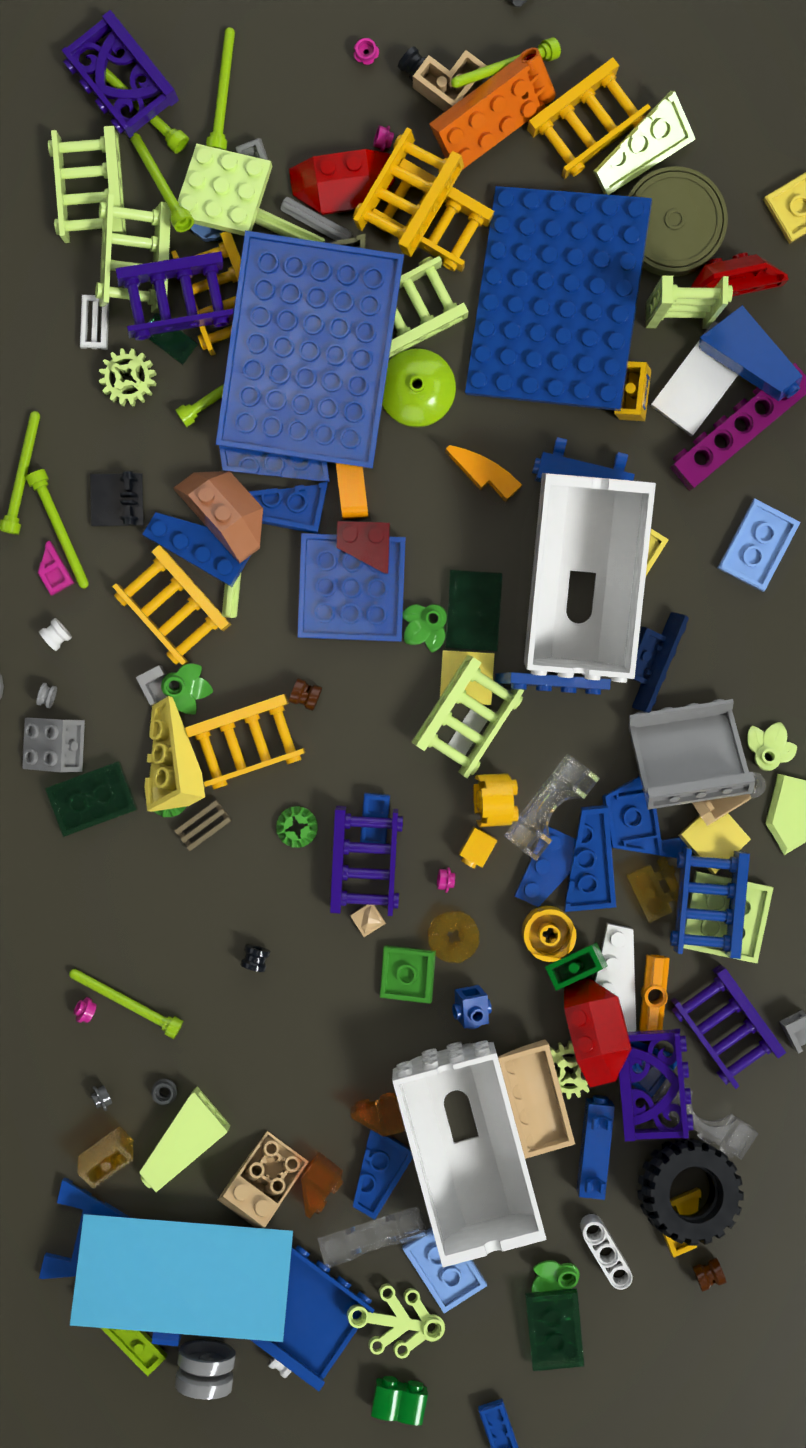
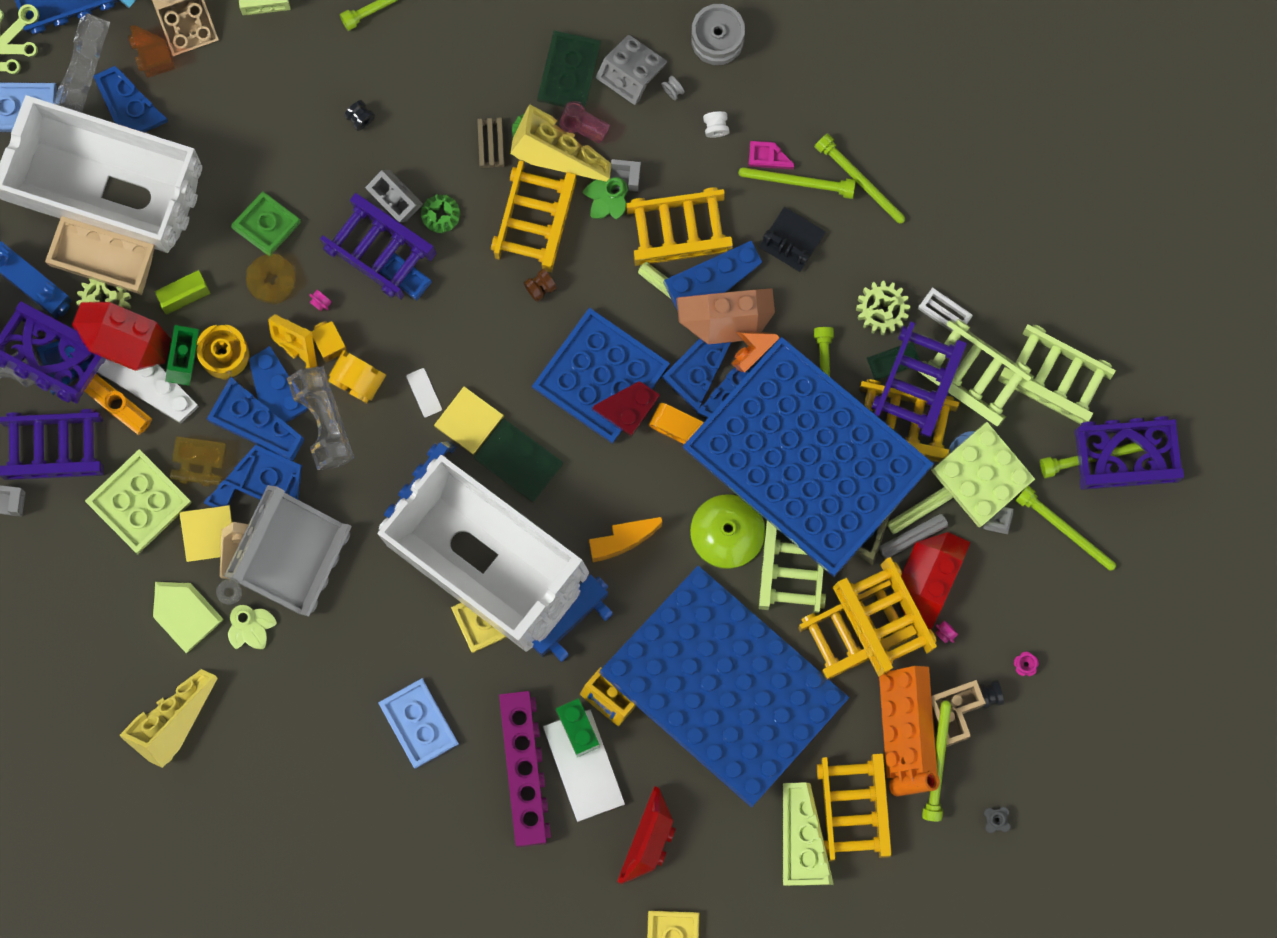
camera: 125 degrees right, 10 degrees down
lime piece [130,133,194,232] -> none
tan tile [350,904,386,937] -> none
clear orange slope [350,1092,406,1137] -> none
bright green plate [403,604,447,652] -> none
yellowish green fence [412,655,524,779] -> none
blue brick [452,985,492,1029] -> none
olive brick [628,166,728,277] -> none
dark blue bracket [632,612,689,713] -> none
yellowish green fence [646,275,733,329] -> none
blue fence [670,846,750,959] -> none
blue slope [699,305,803,401] -> none
none -> lime panel [154,270,211,315]
none -> yellow wing [268,314,317,373]
none -> light grey brick [365,169,423,223]
none -> green brick [556,698,600,757]
none -> clear pink piece [560,101,610,144]
none -> orange slope [731,332,780,372]

